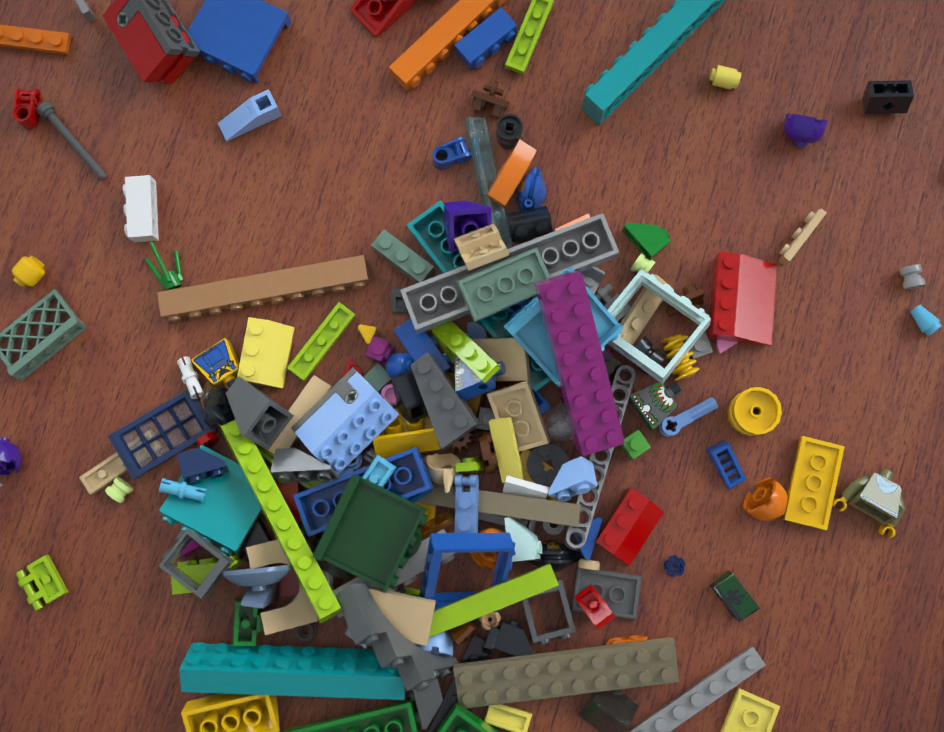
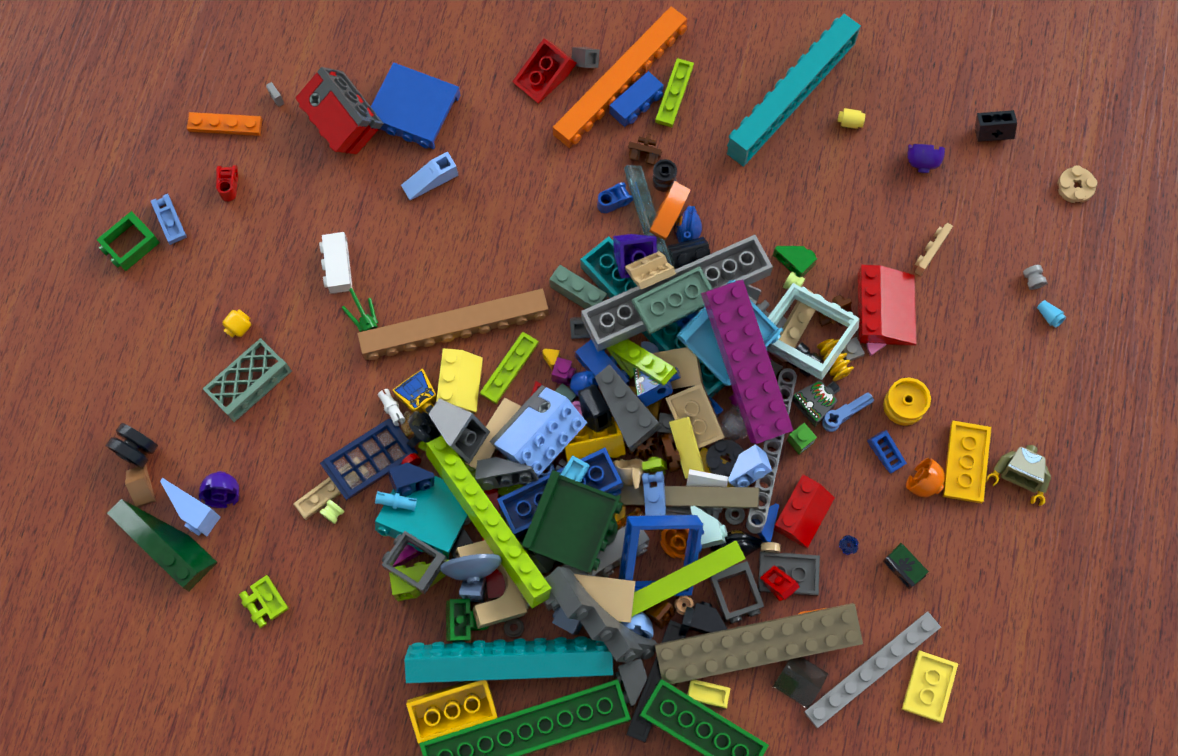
camera: 10 degrees left, 10 degrees down
dark grey piece [36,101,107,180] -> none

